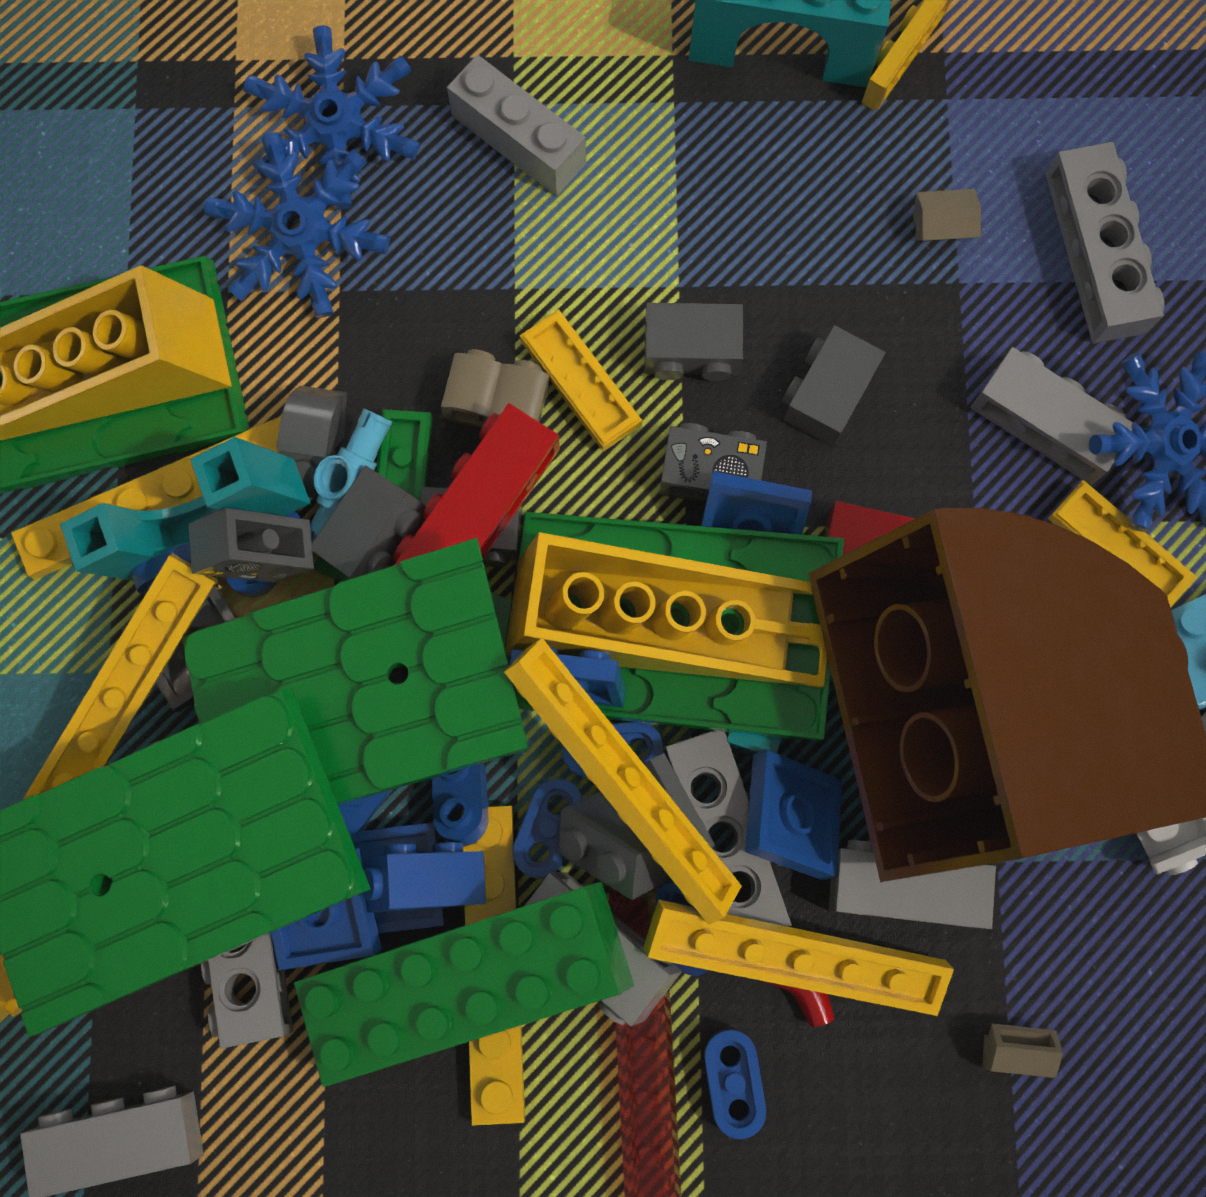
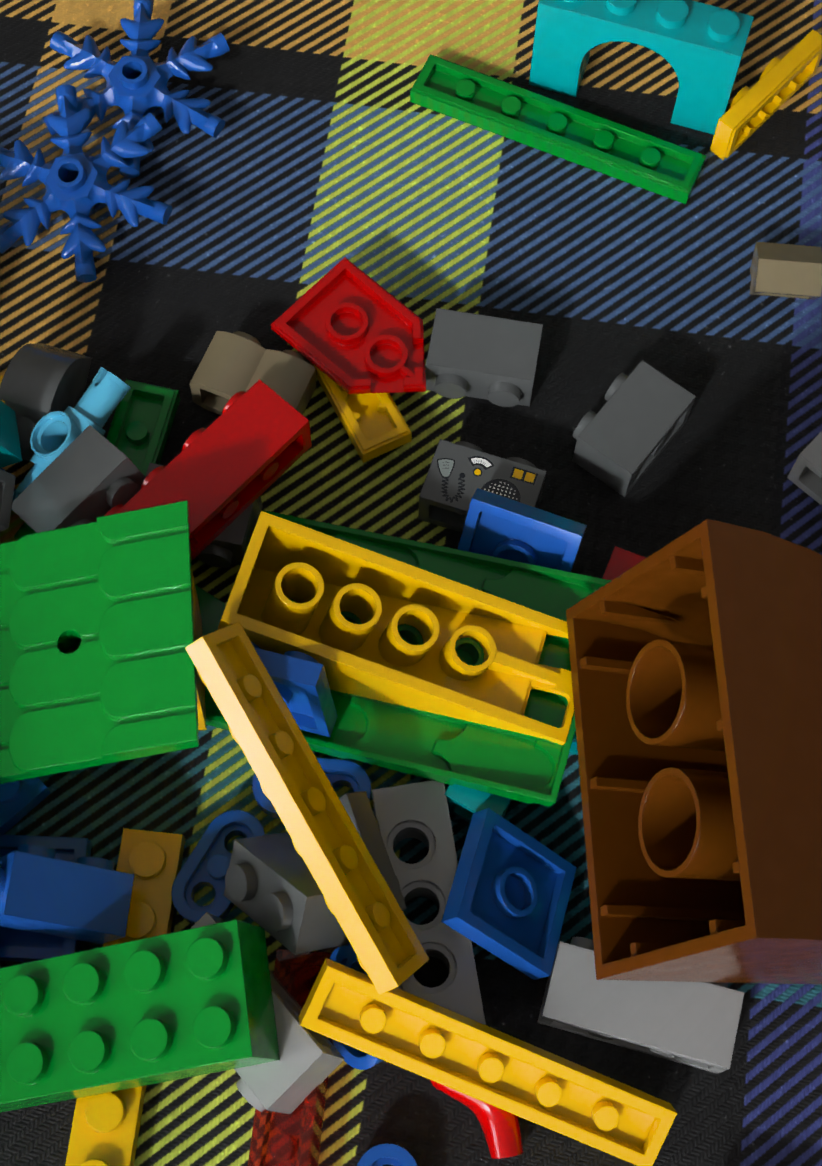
camera: 10 degrees right, 10 degrees down
blue plate [432,763,489,847] -> none
light grey brick [447,54,586,197] -> none
none -> red tile [271,257,426,394]
none -> green tile [410,54,706,204]

